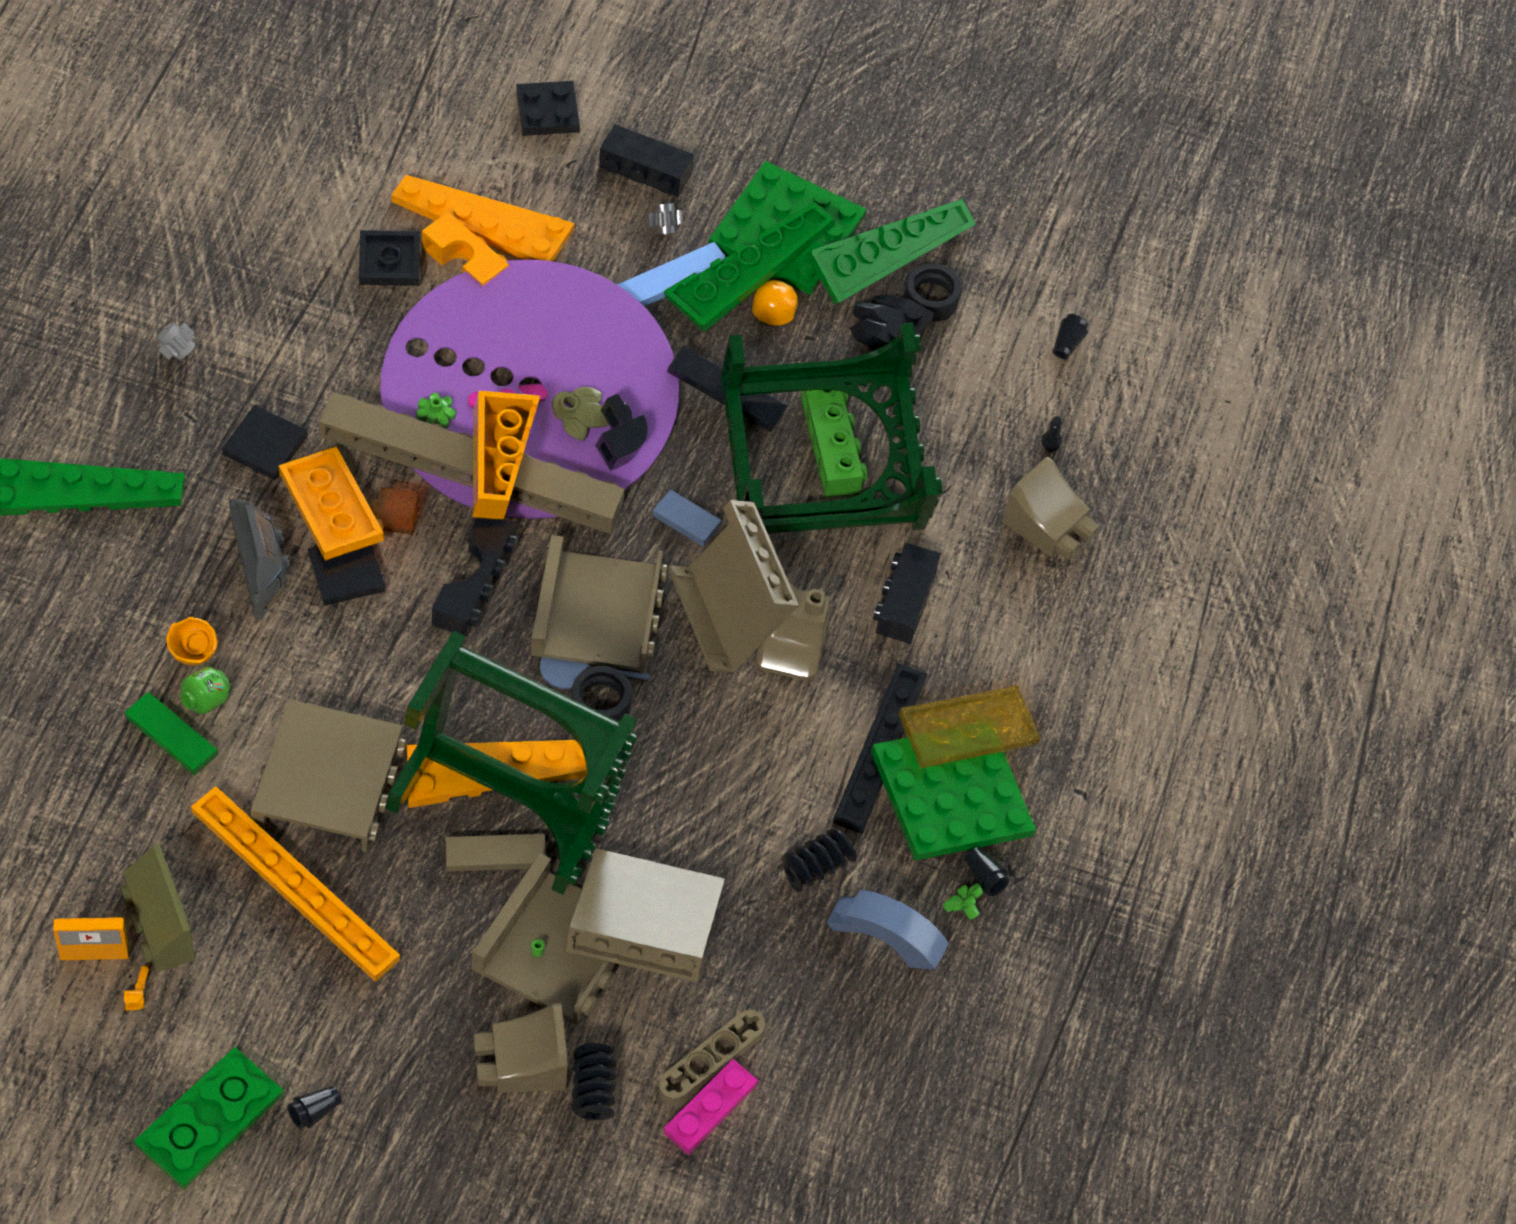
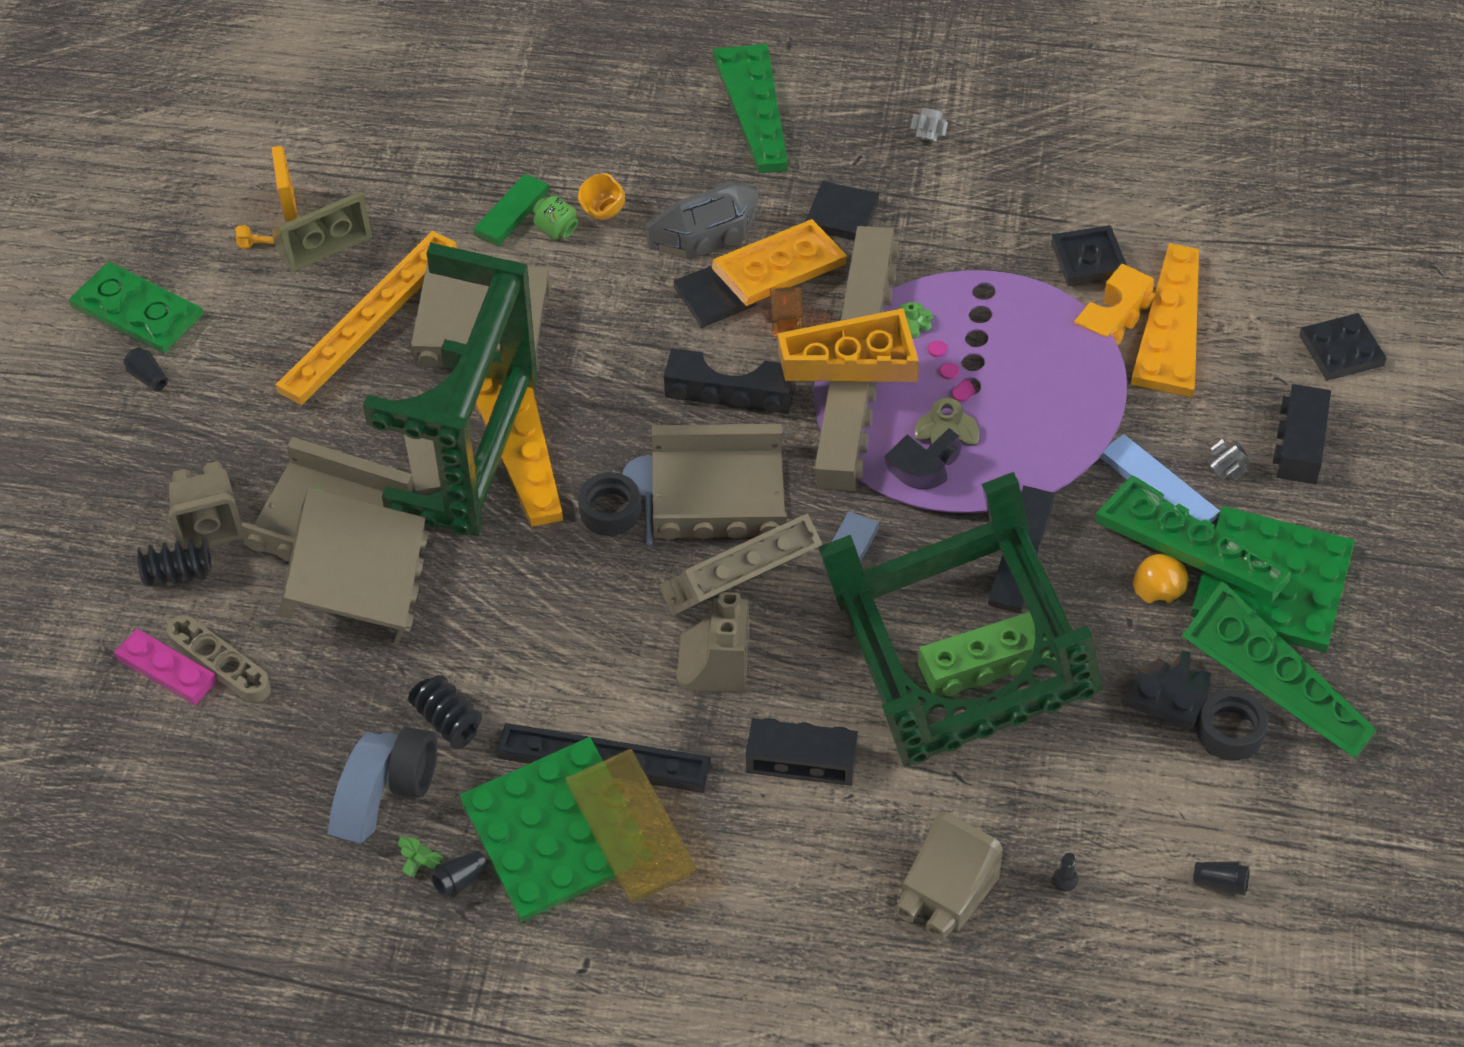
camera: 90 degrees right, 5 degrees down
none -> black tyre [388,727,438,798]

